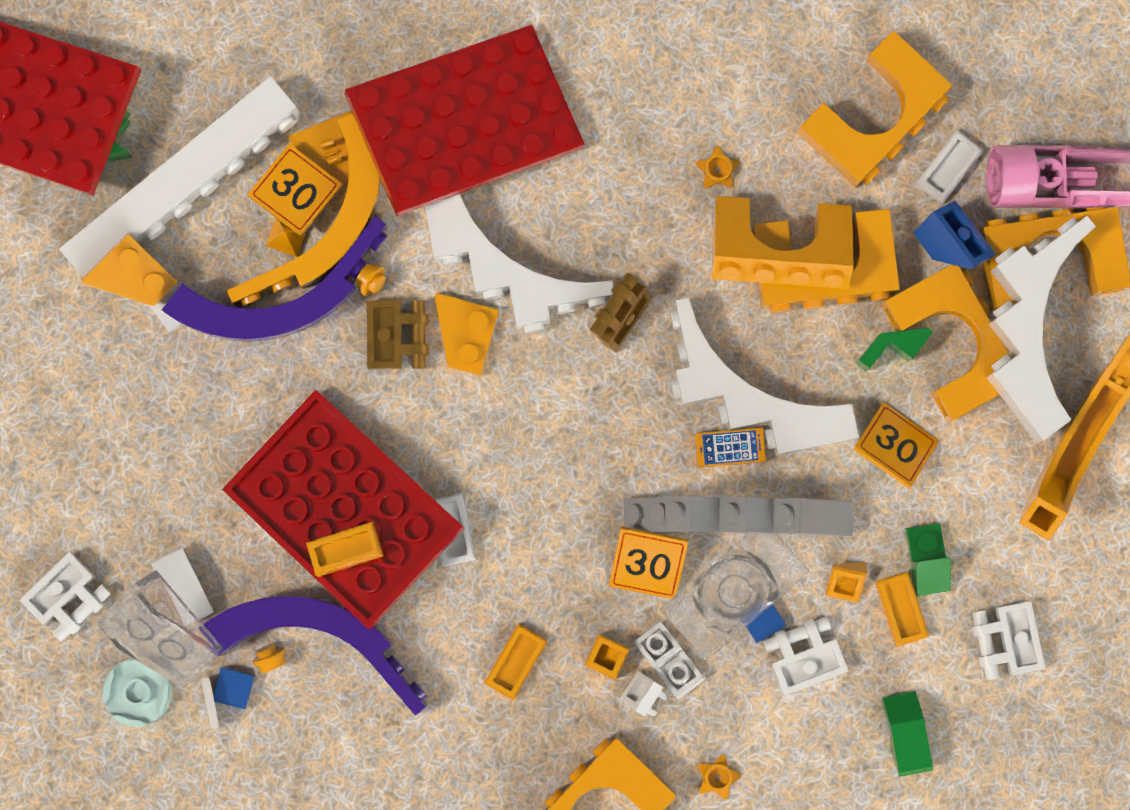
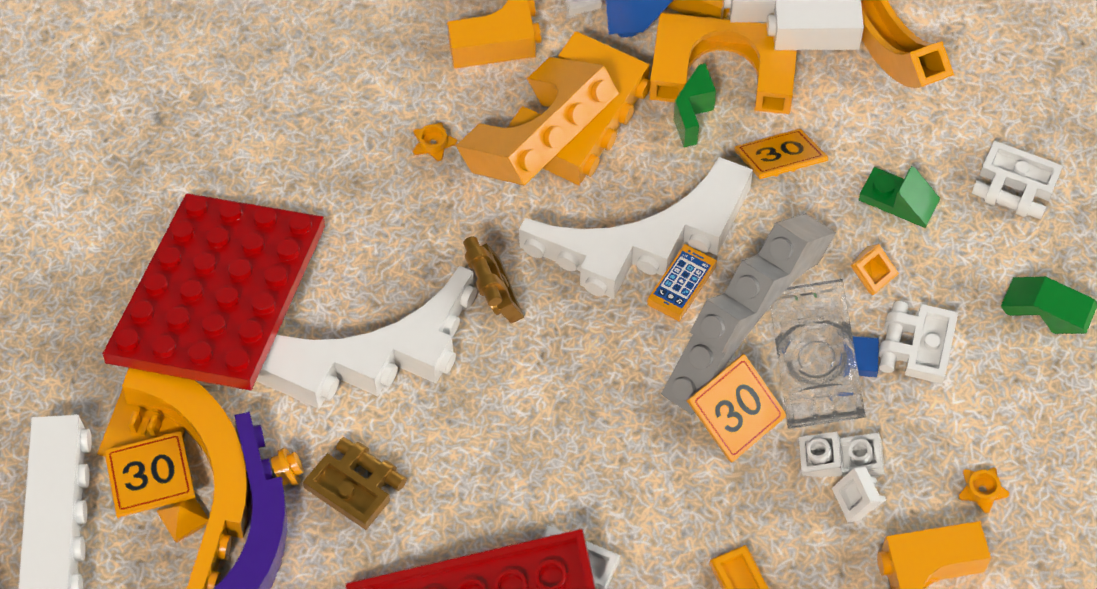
camera: 50 degrees left, 25 degrees down
light orange wing [435,293,499,376] -> none
light orange slope [584,634,630,680] -> none
light orange tile [875,571,929,647] -> none

